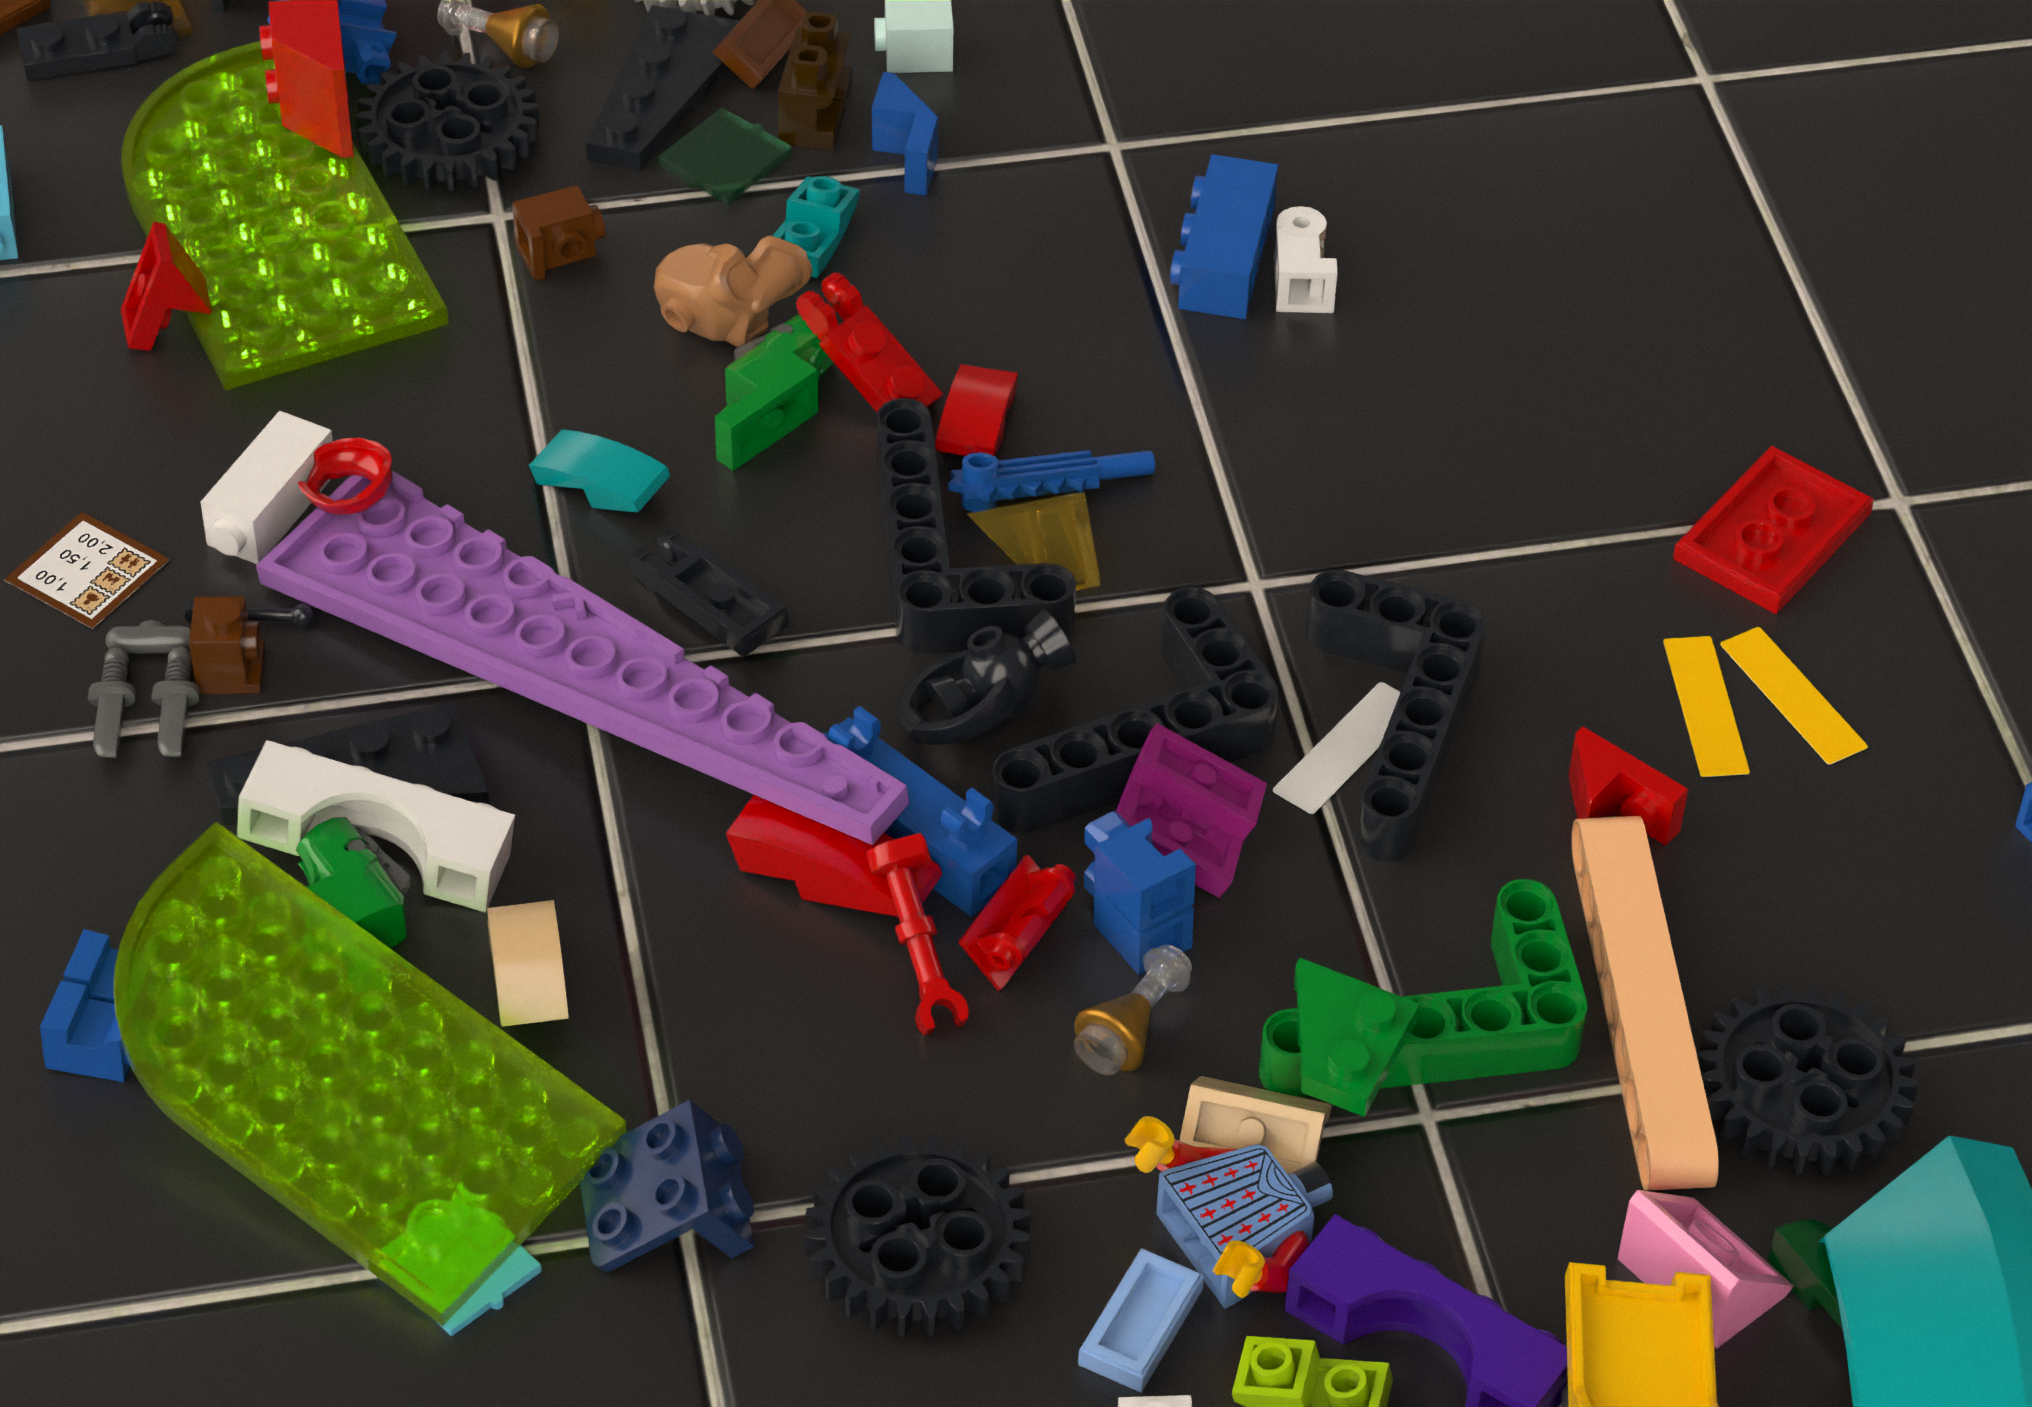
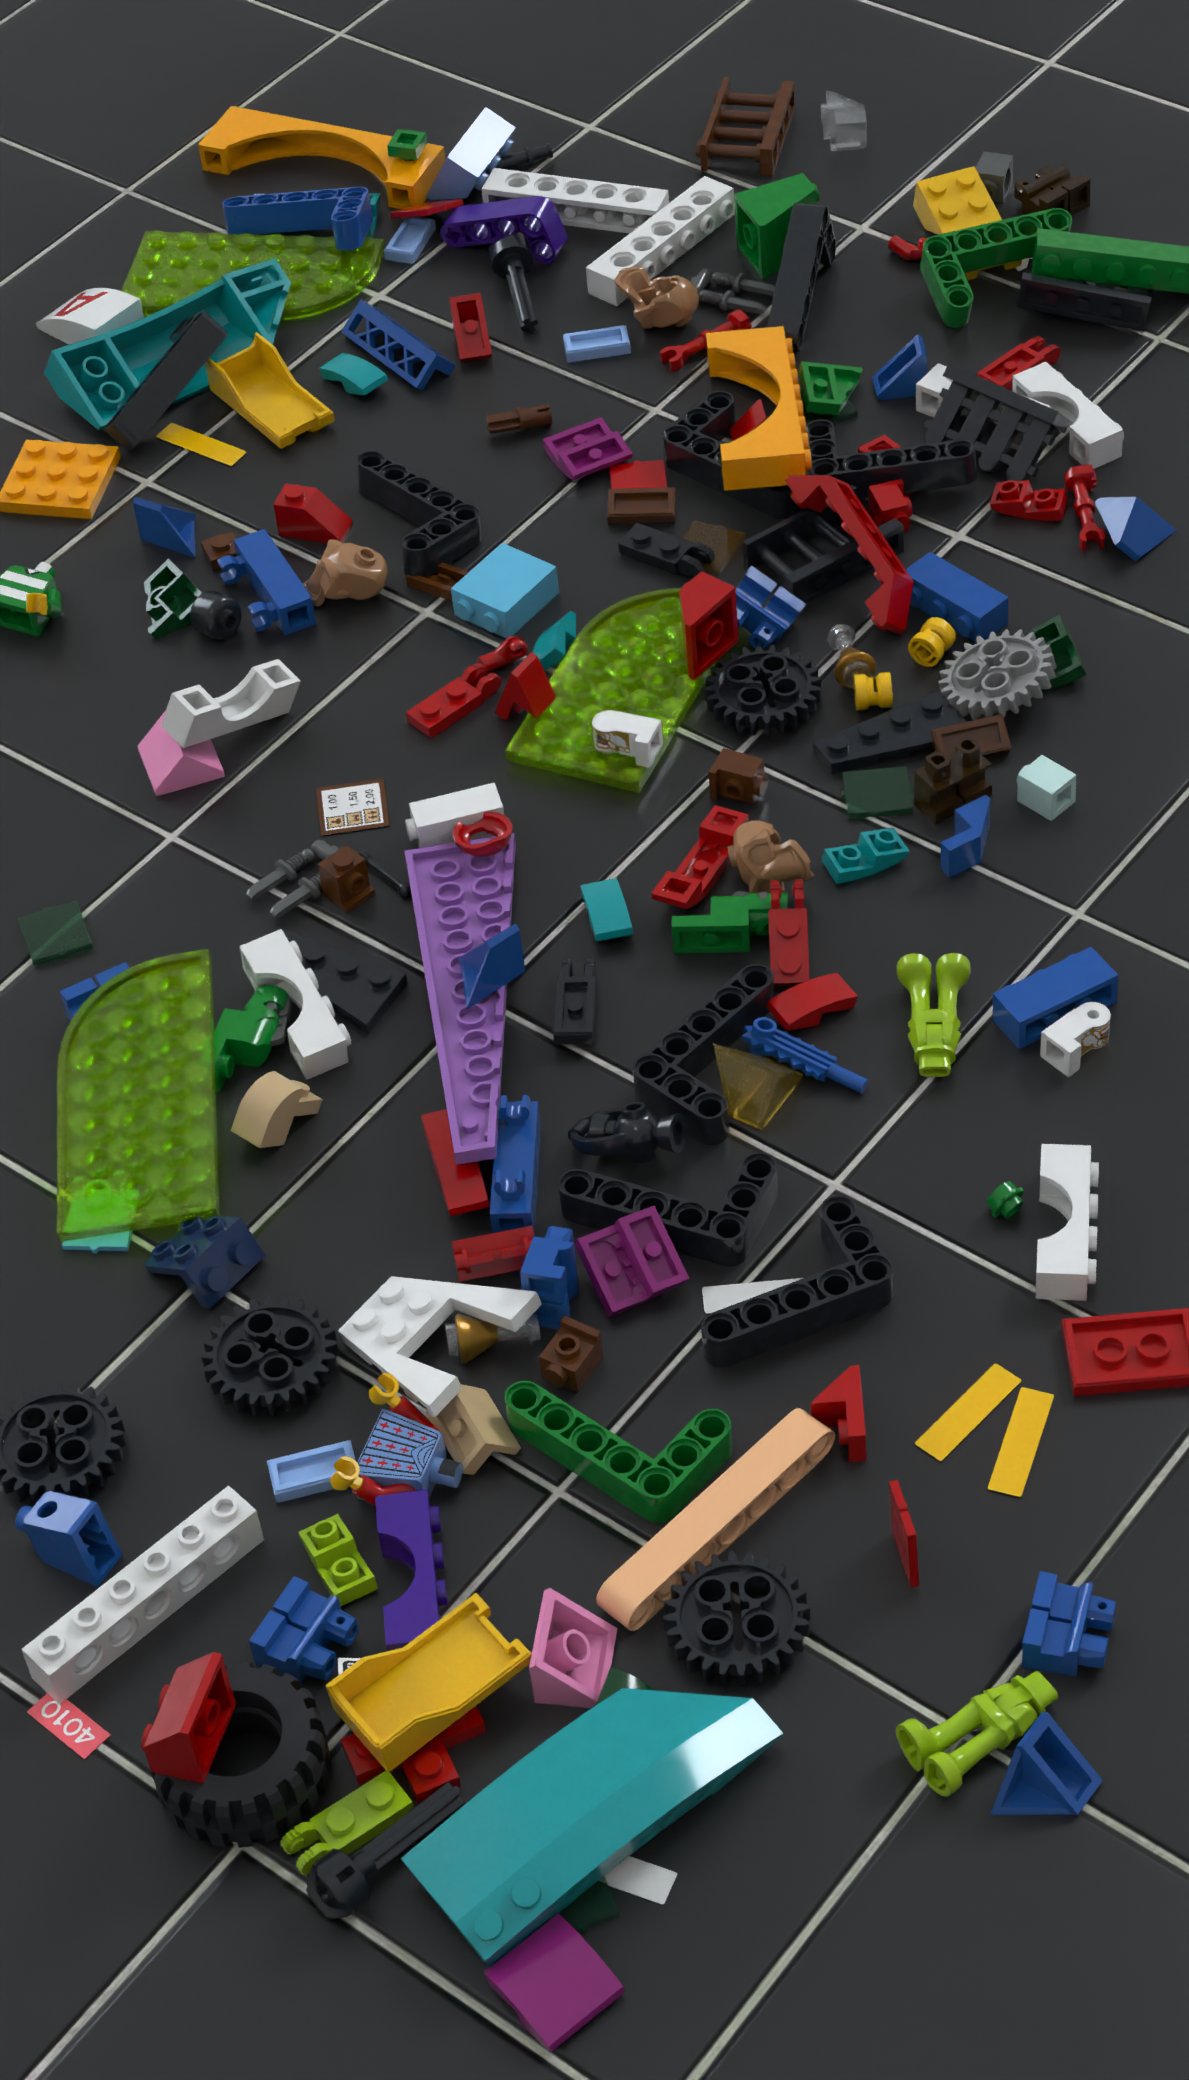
camera: 55 degrees right, 0 degrees up
red piece [865,833,969,1036] -> none
green wing [1294,958,1420,1117] -> none
none -> white wing [338,1276,542,1417]
none -> red hinge [406,663,502,738]
none -> blue slope [457,923,526,1009]
none -> red arm [477,636,528,673]
none -> teal slope [533,611,576,671]
none -> reddish brown brick [539,1315,604,1393]
none -> white leg [592,710,663,768]
none -> red slope [651,805,749,909]
none -> yellow wheel [854,672,893,711]
none -> red piece [889,1480,919,1588]
none -> lime piece [897,953,971,1077]
none -> green plate [986,1181,1024,1219]
none -> white arch [1036,1144,1099,1301]

